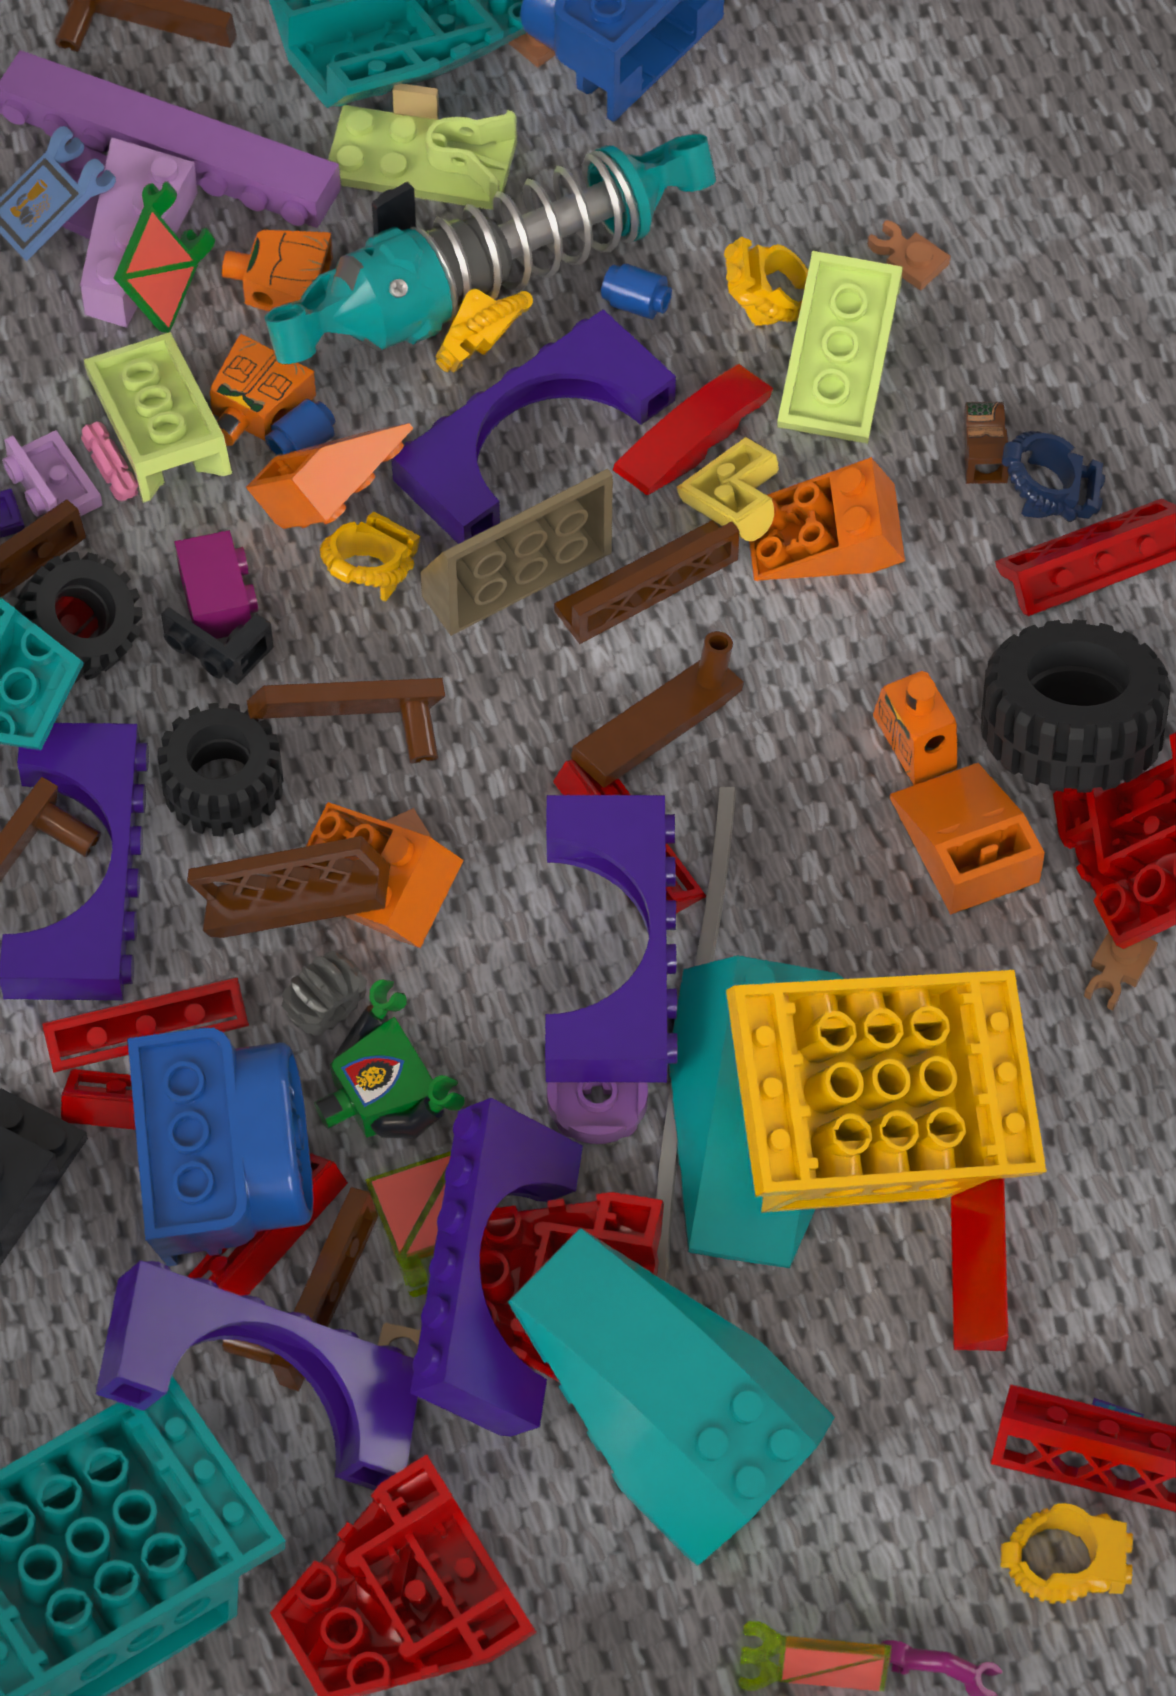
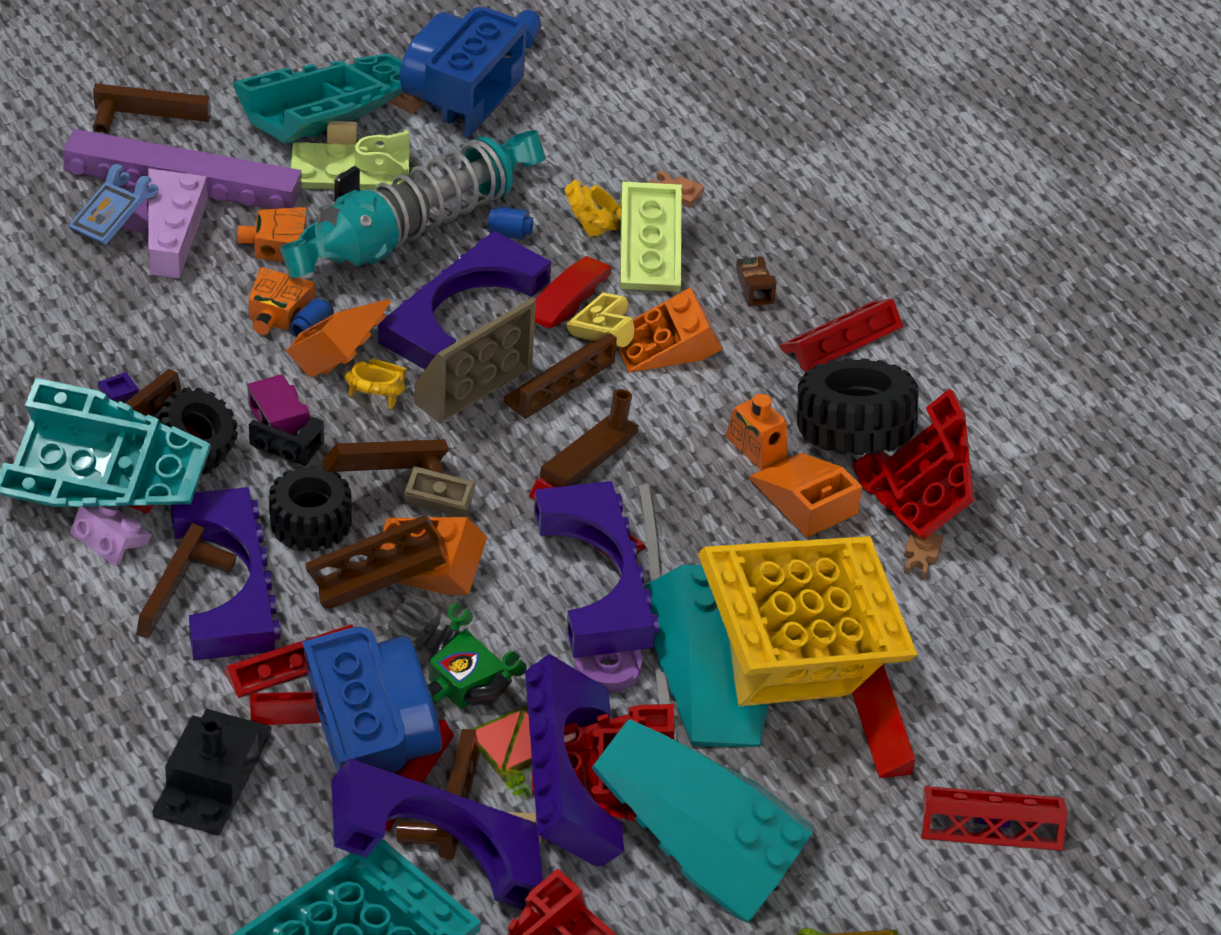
camera: 15 degrees left, 15 degrees down
lavender bracket [2,430,102,517] -> none
bright pink axle [81,421,138,501] -> none
yellowish green plate [84,332,232,503] -> none
flag [114,181,215,333] -> none
yellow piece [435,289,533,373] -> none
yellow piece [1000,1503,1133,1604] -> none
dark blue piece [1002,431,1105,522] -> none
none -> dark tan slope [404,466,476,517]

